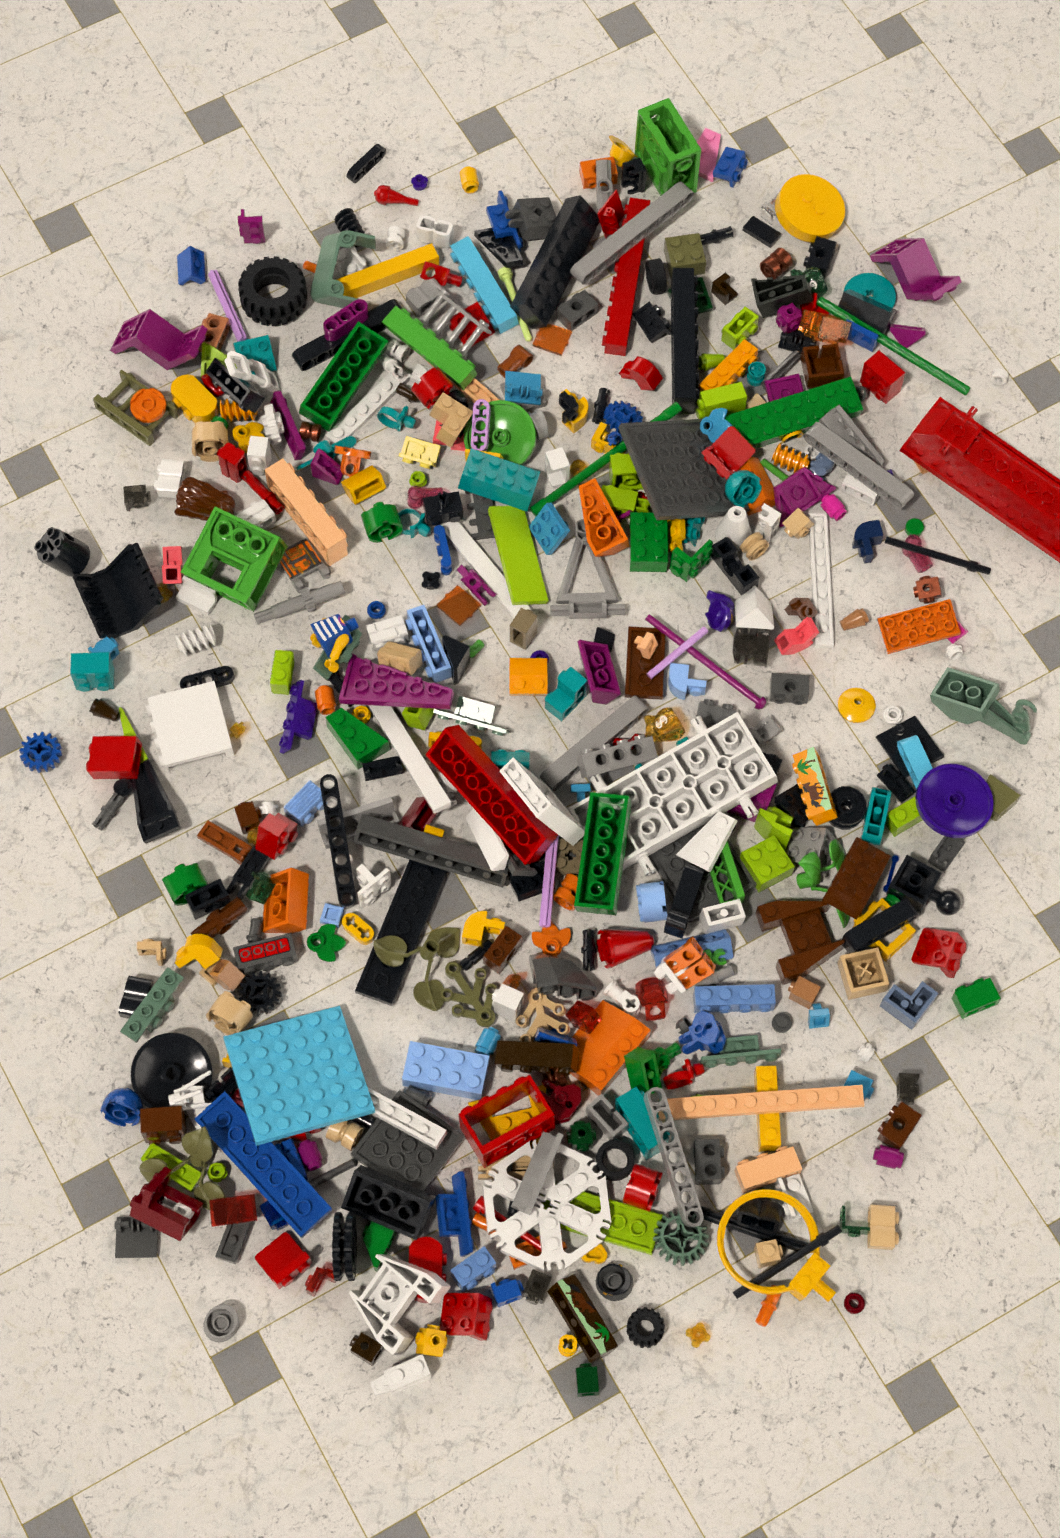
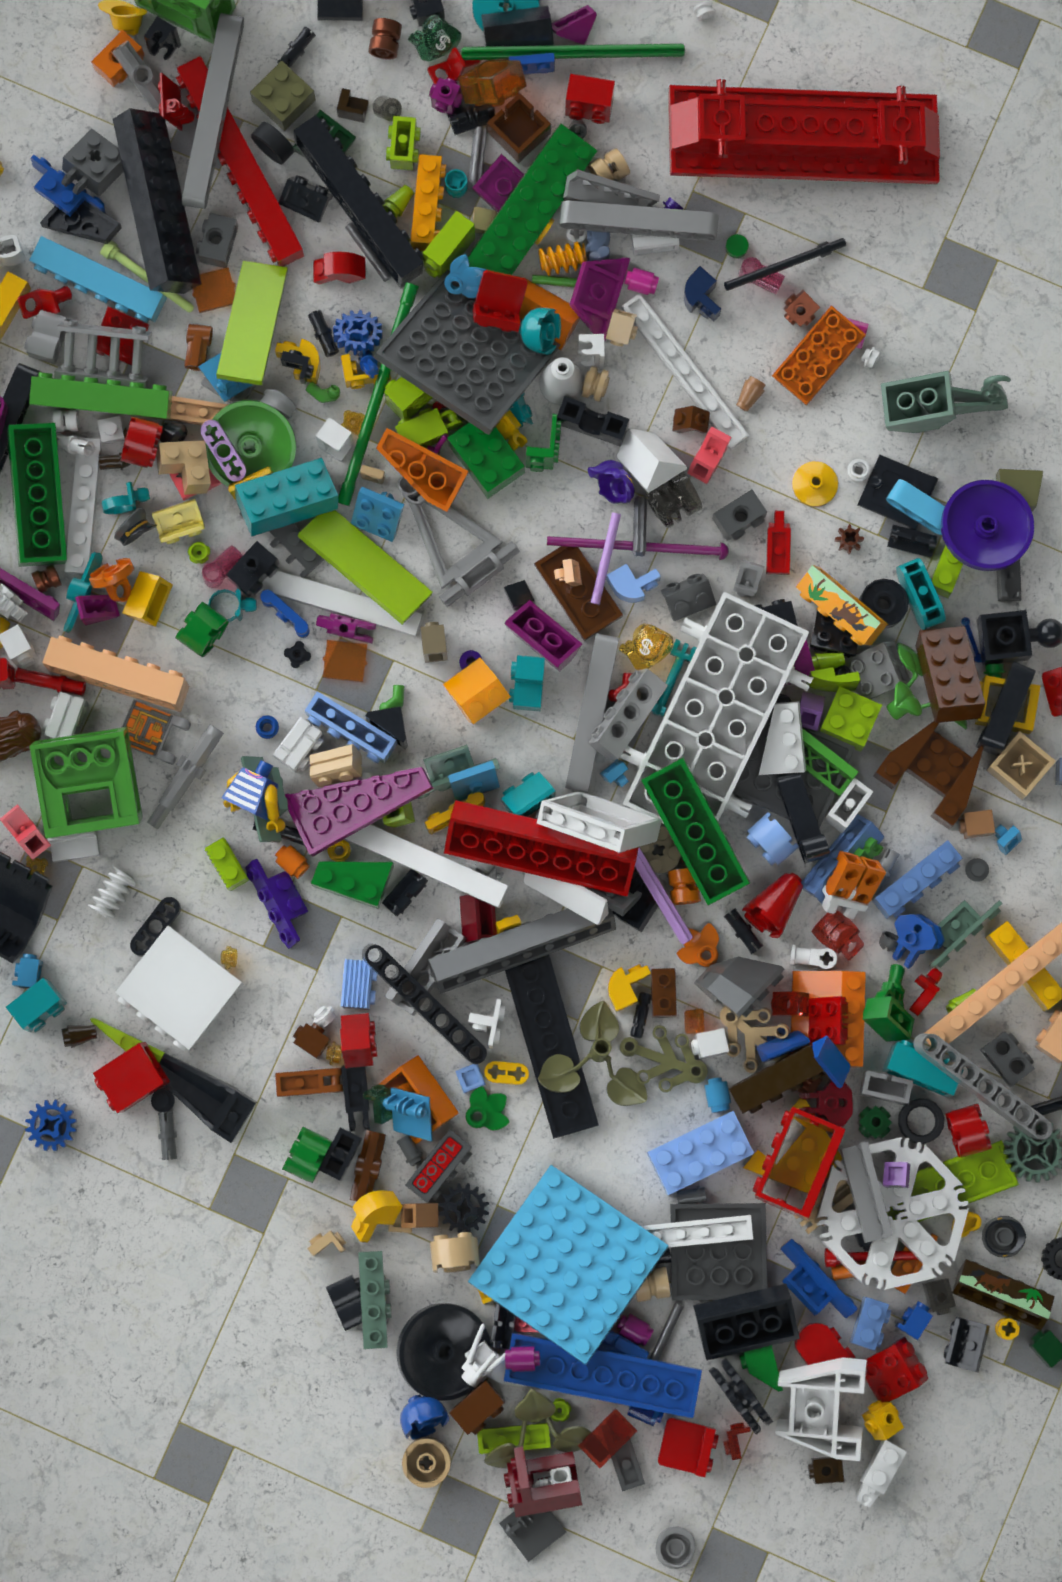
camera: 35 degrees left, 15 degrees up
pearl dark grey wedge [751,275,813,318] -> none
none -> piece [114,508,157,546]
none -> lime tile [216,261,288,385]
none -> bright green arm [306,382,340,403]
none -> flat silver bar [345,222,391,282]
none -> tan tile [360,465,385,485]
none -> clear smoke brick [373,96,402,121]
none -> dark azure hinge [382,1087,433,1141]
none -> tan brick [402,1437,451,1488]
none -> dark azure plate [448,761,500,801]
none -> magenta brick [505,1346,540,1372]
none -> tan wheel [588,148,630,180]
none -> flat silver axle [633,496,647,557]
none -> red hinge [766,510,791,575]
none -> medium lavender brick [800,691,825,731]
none -> red hinge [808,996,848,1045]
none -> blue slope [812,1036,850,1089]
none -> copper gear [834,524,864,555]
none -> medium lavender plate [883,1162,911,1188]
none -> black bracket [944,1317,990,1373]

